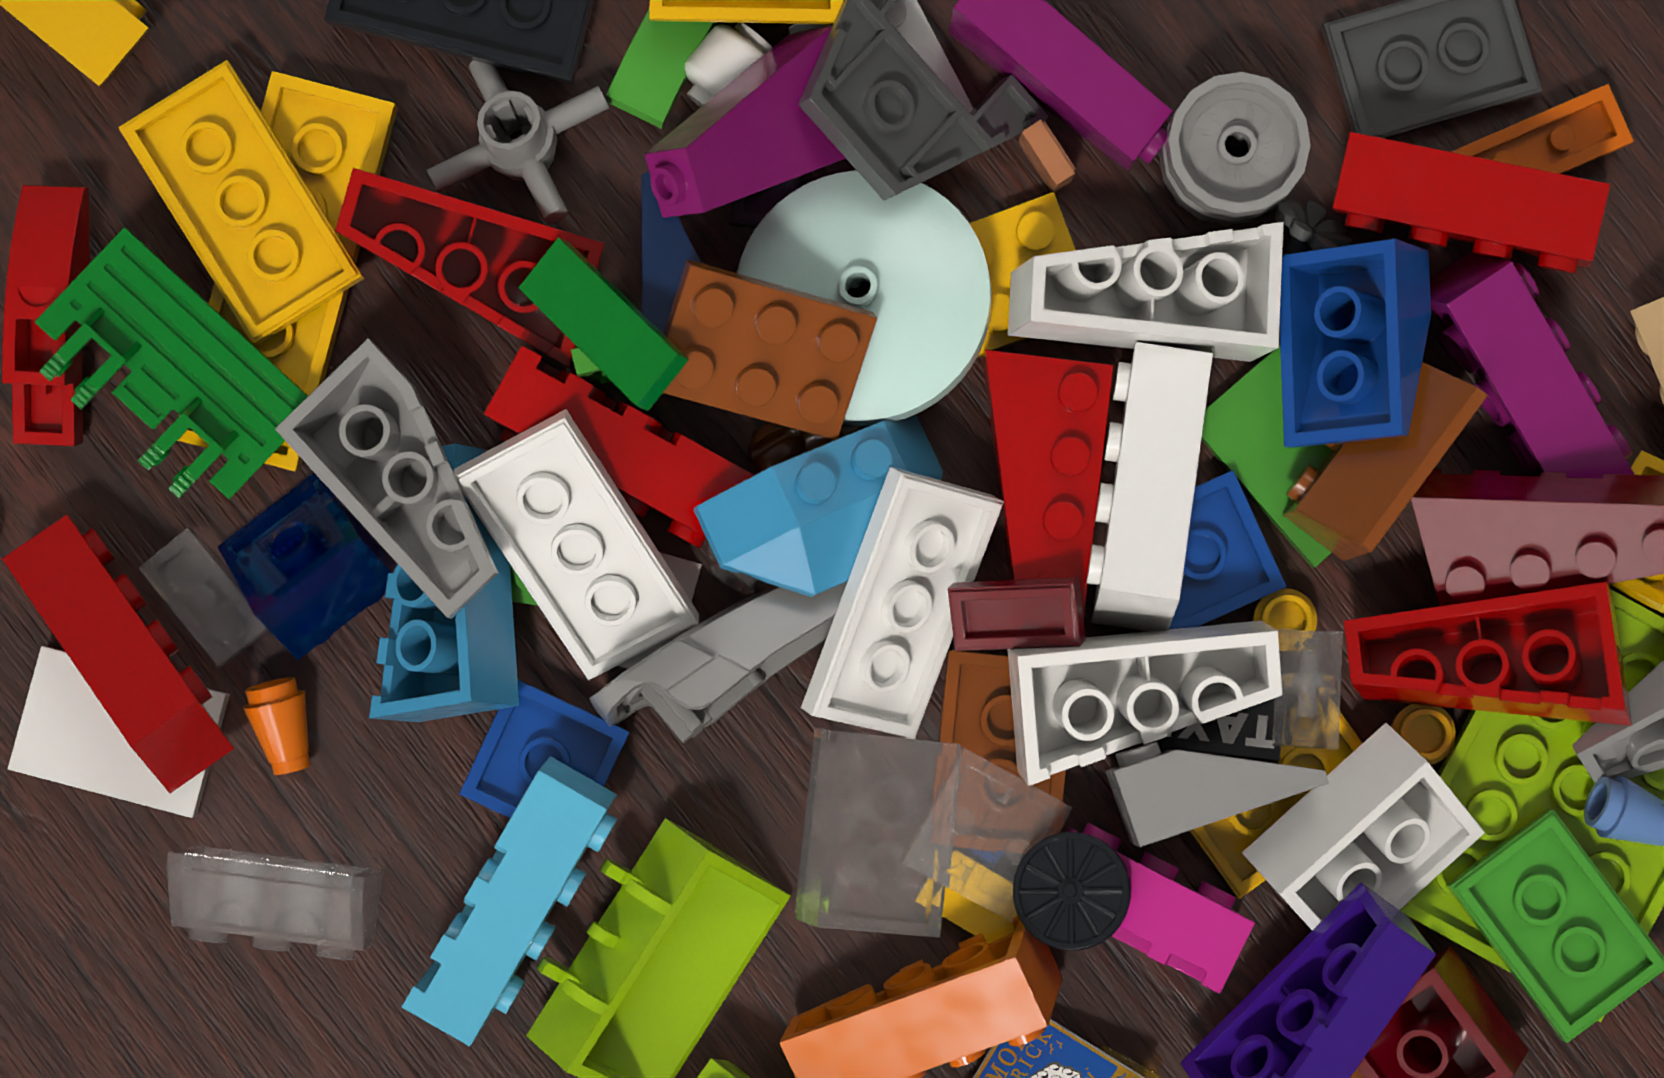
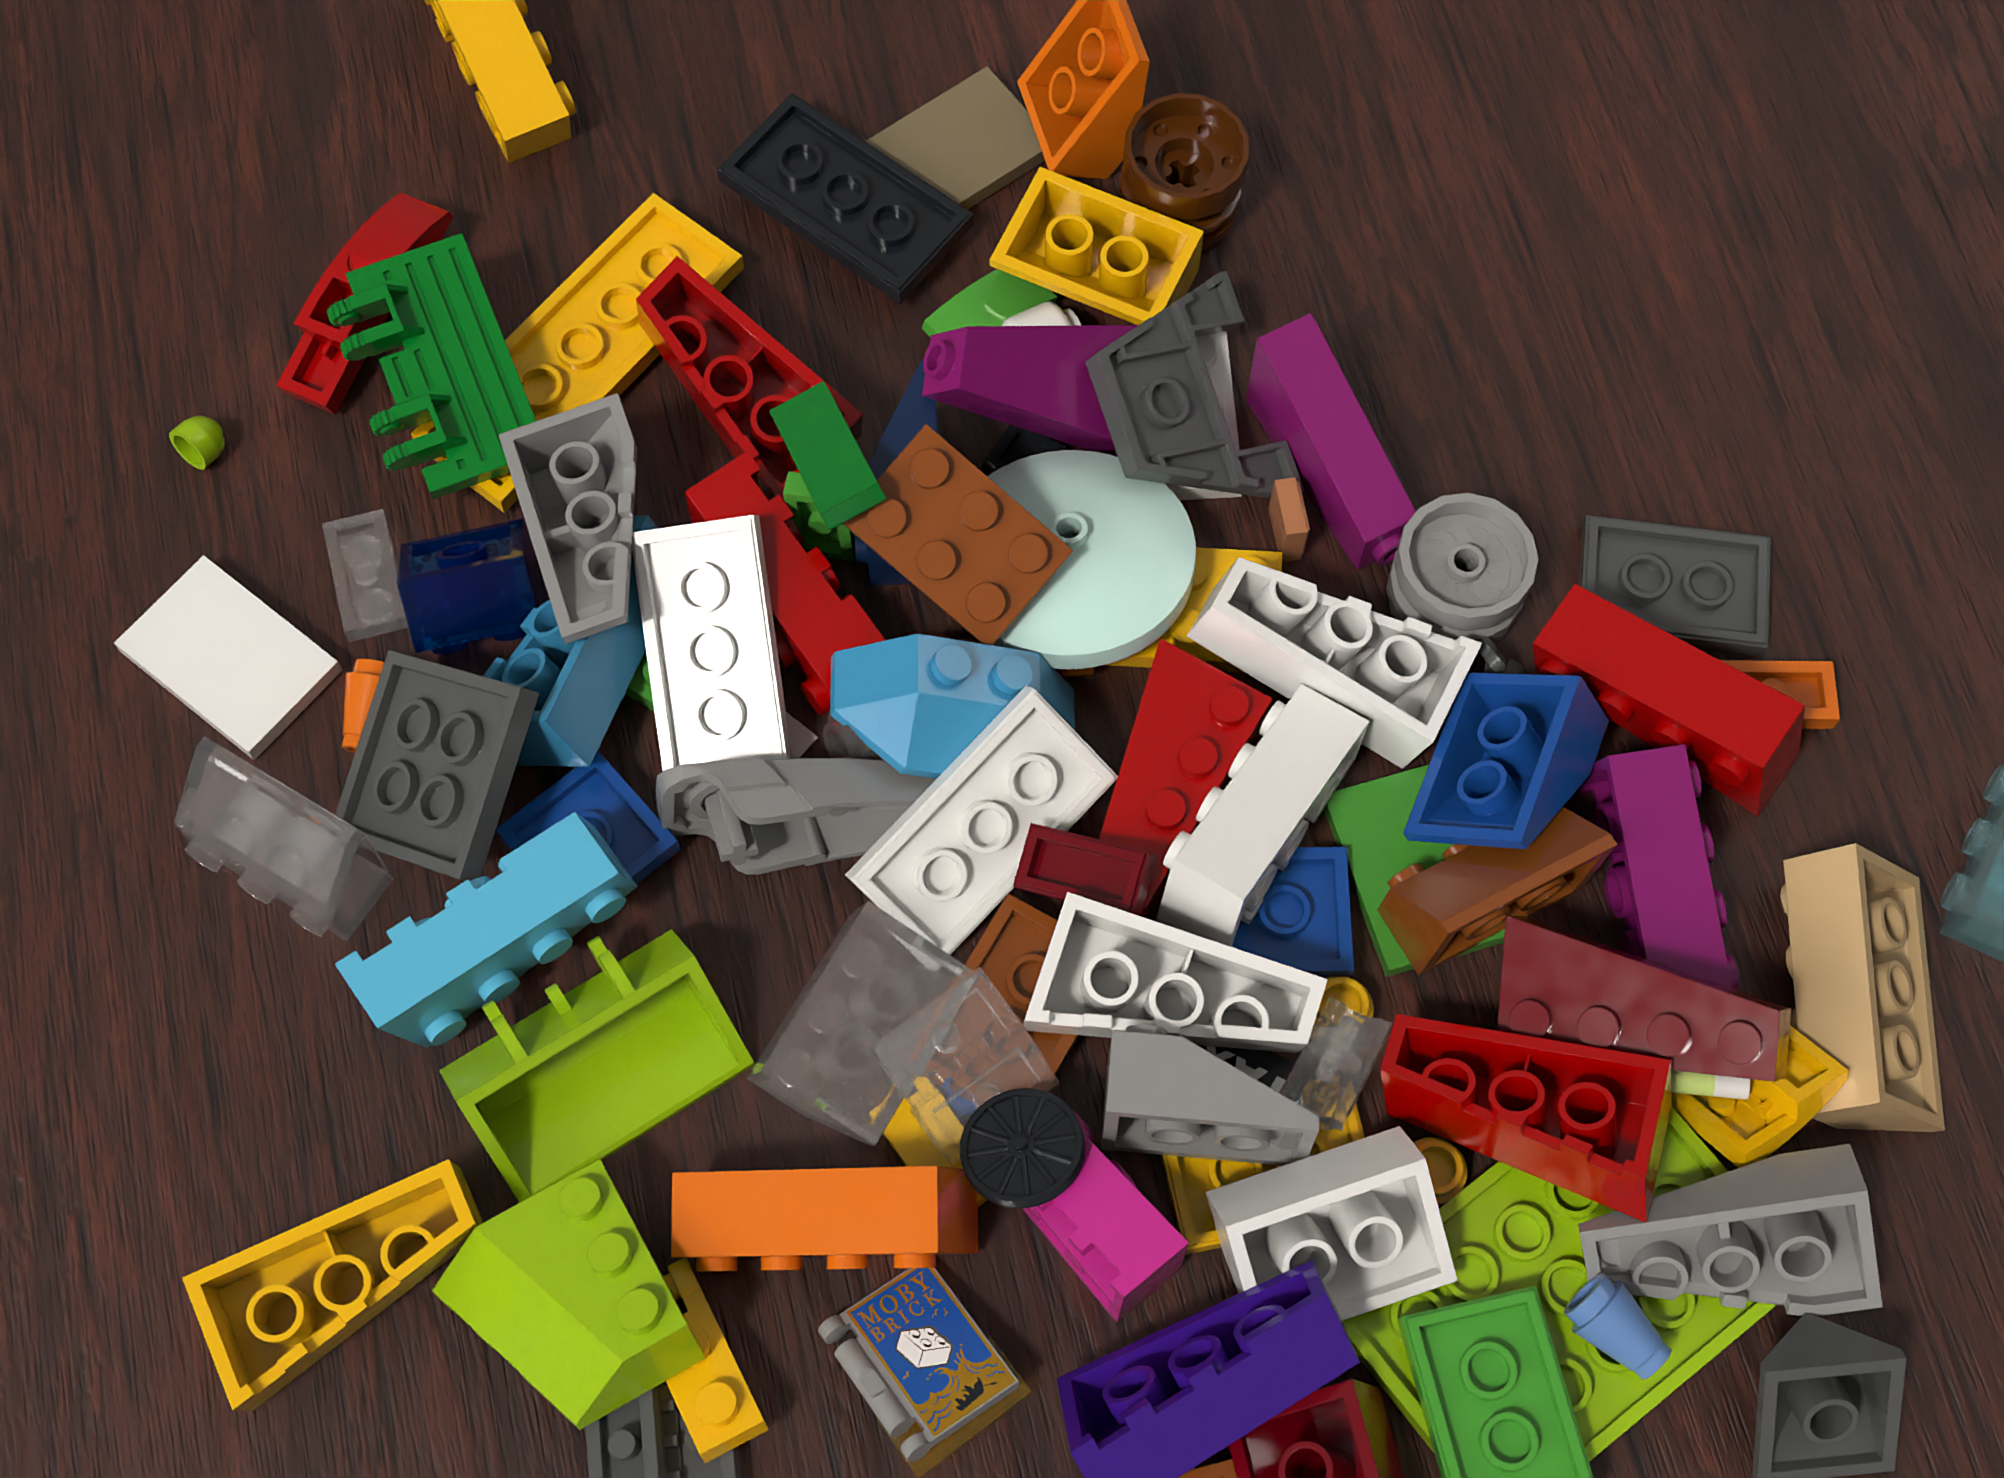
camera: 20 degrees right, 20 degrees down
red wedge [2,515,234,793] -> none
yellow tile [118,60,365,346] -> none
light grey bar [427,60,609,224] -> none
none -> dark grey plate [329,650,539,881]

